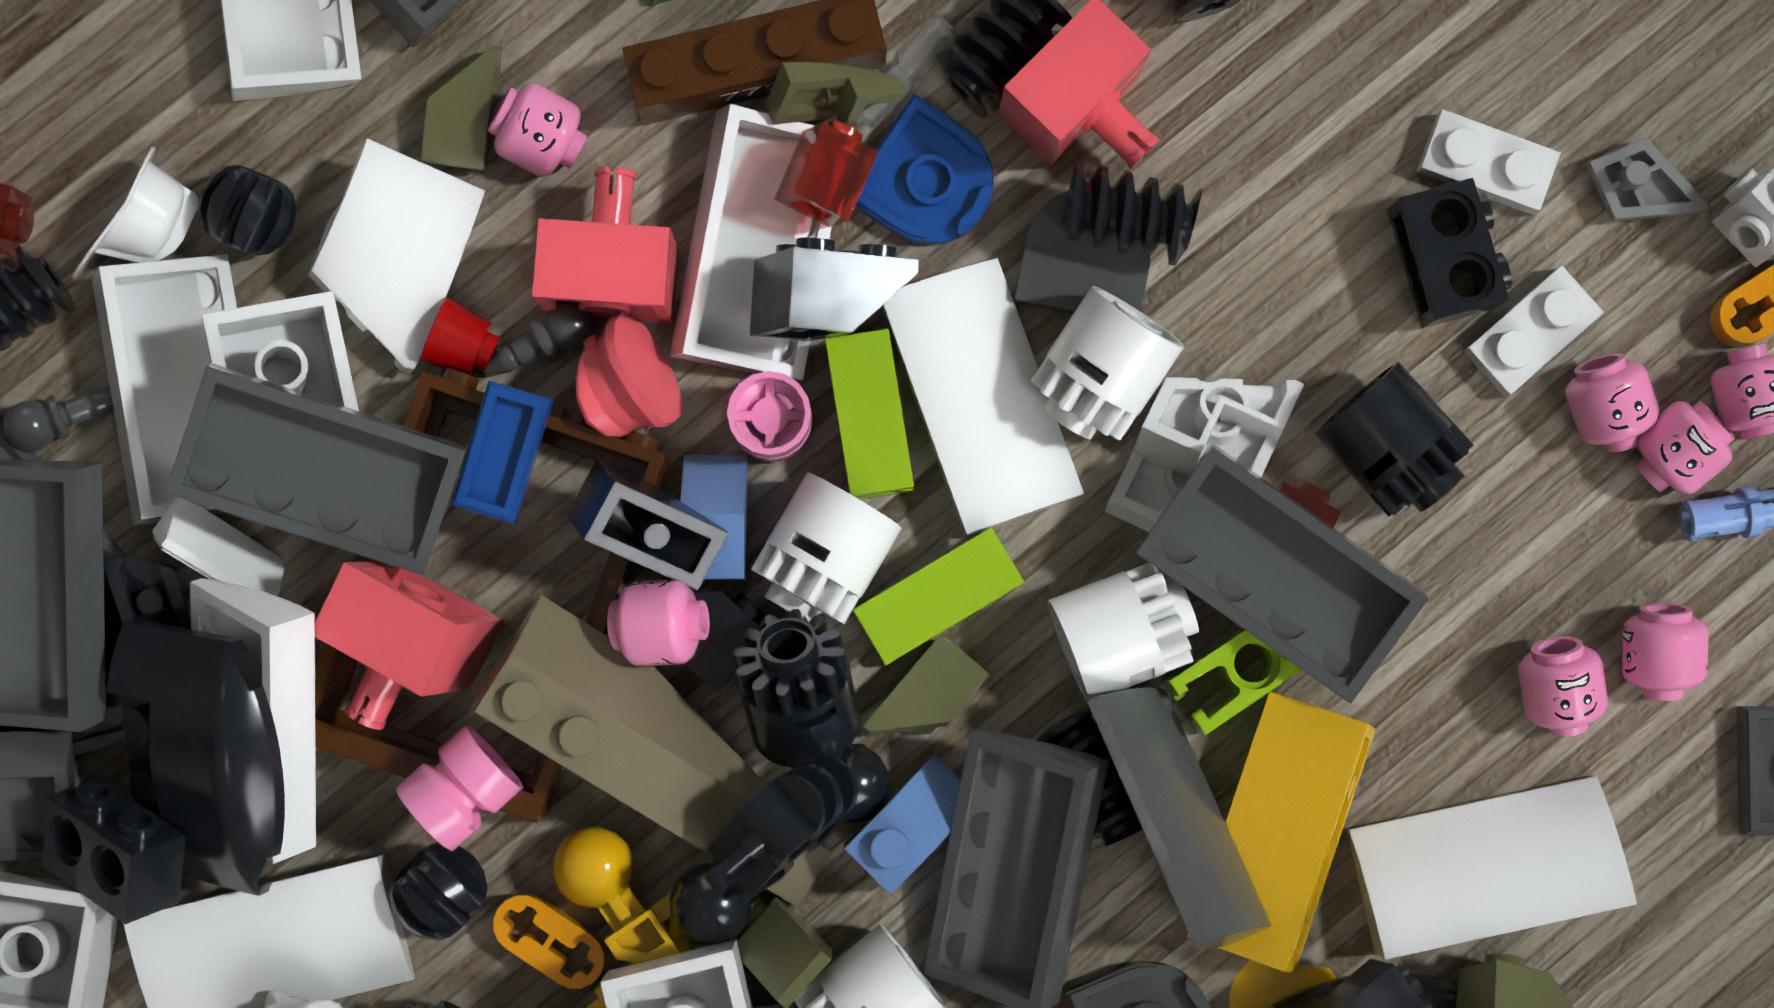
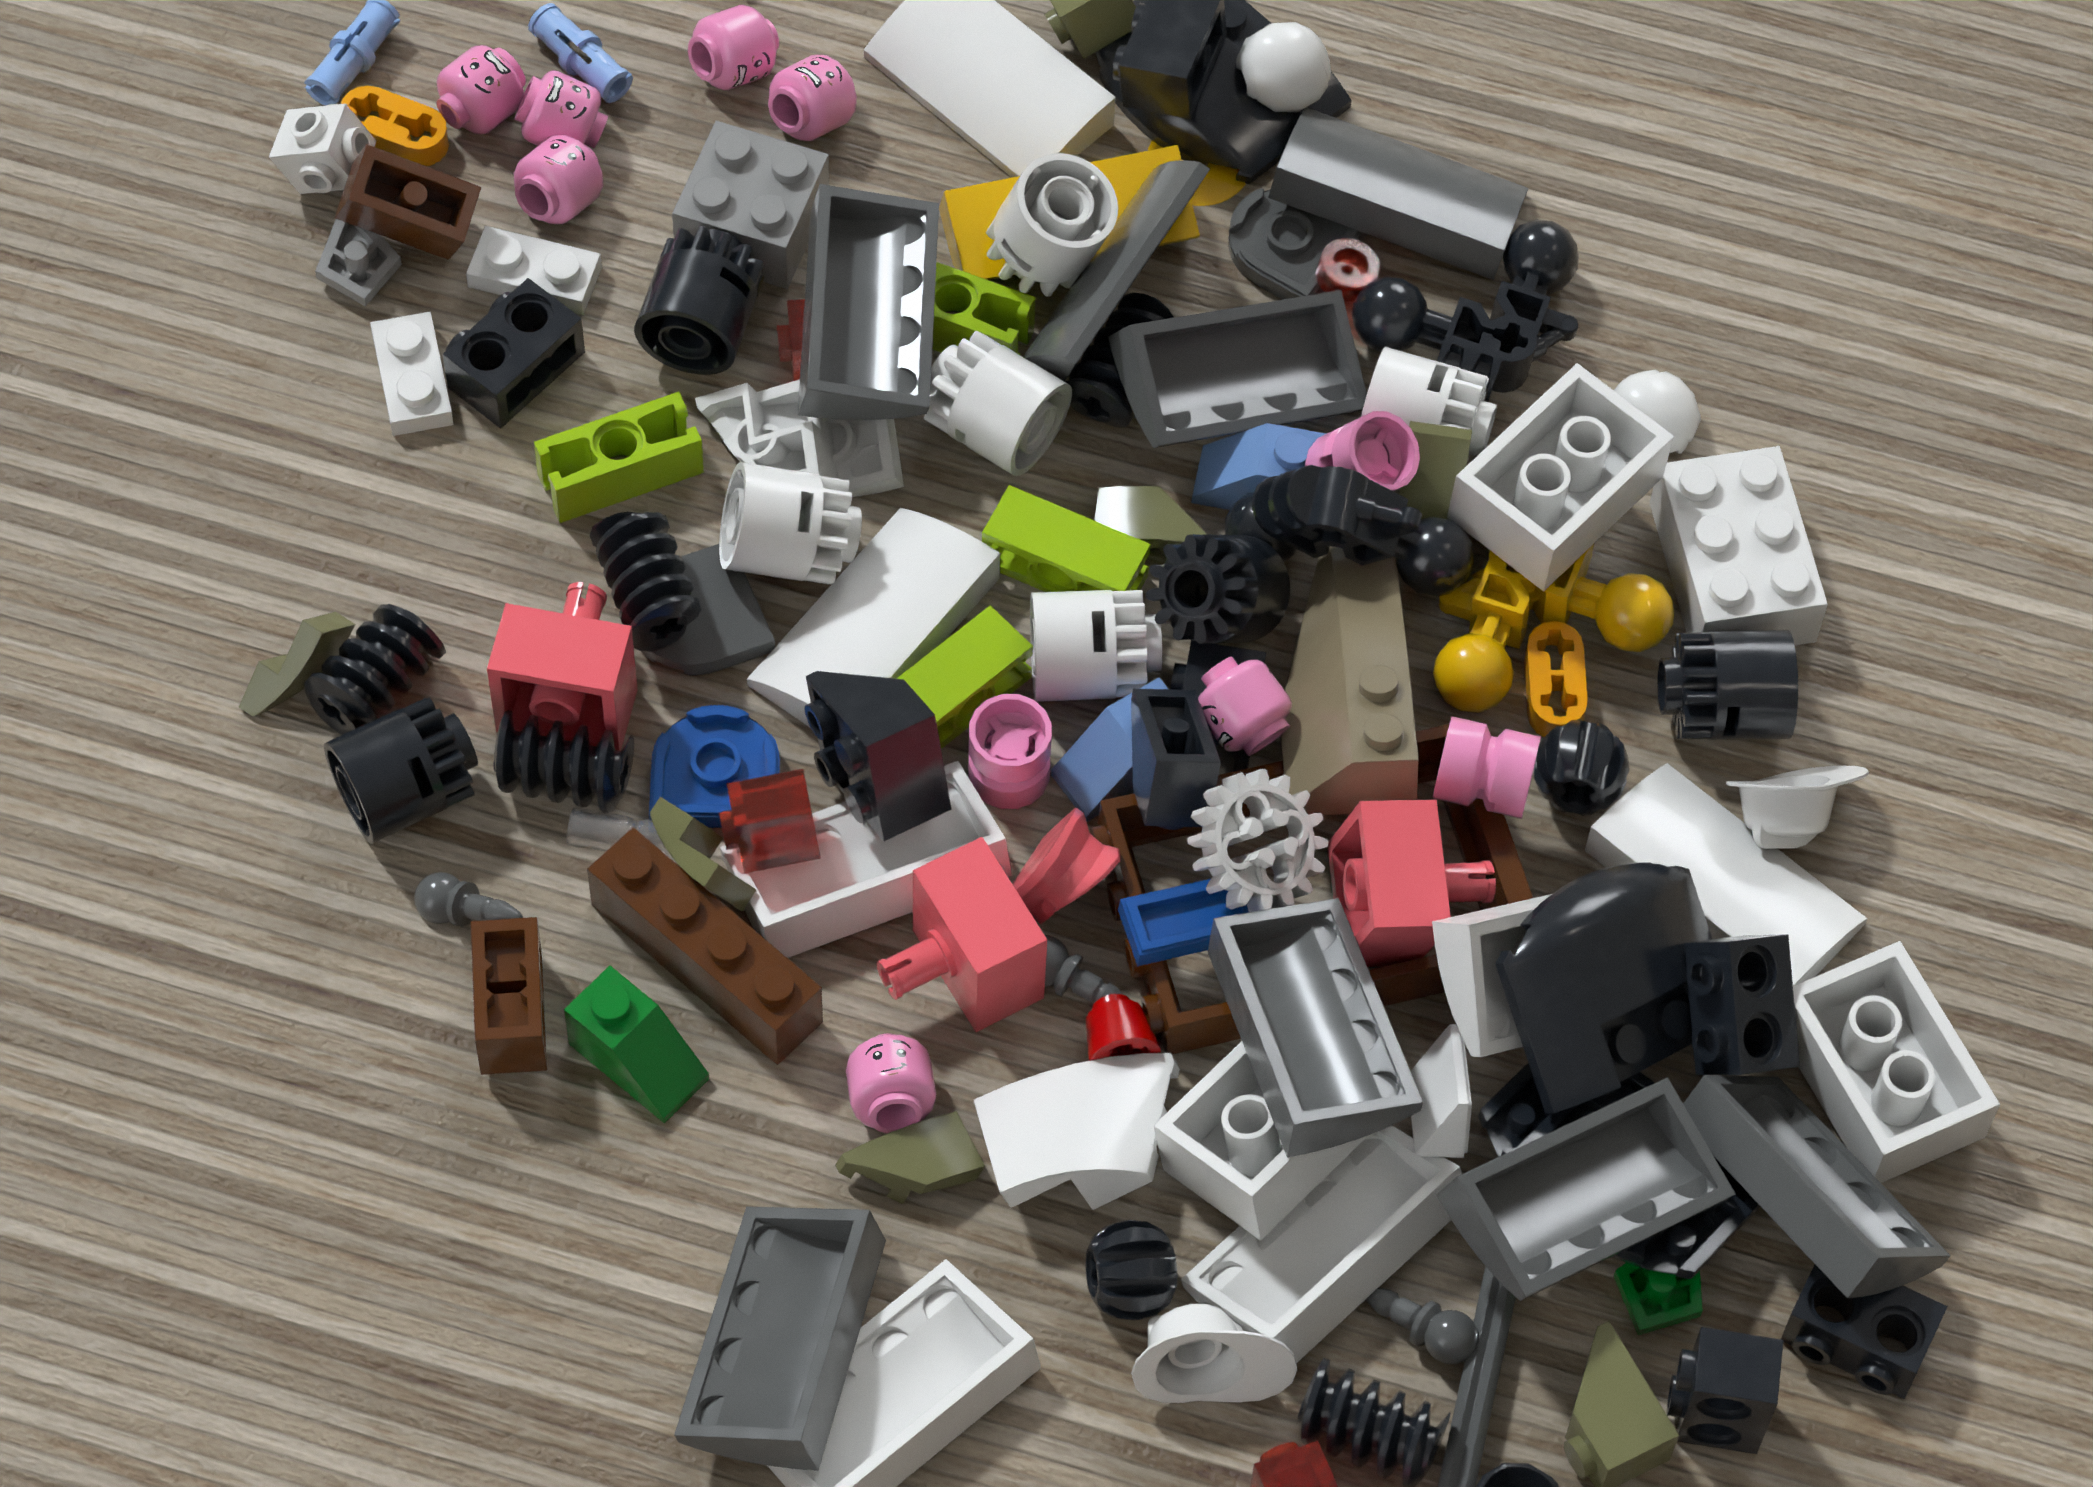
camera: 120 degrees left, 25 degrees down
none -> reddish brown brick [335,144,481,260]
none -> lime piece [534,391,704,523]
none -> light grey brick [672,121,829,289]
none -> white gear [986,153,1118,296]
none -> white gear [1188,769,1328,912]
none -> bright pink wheel [1305,411,1420,491]

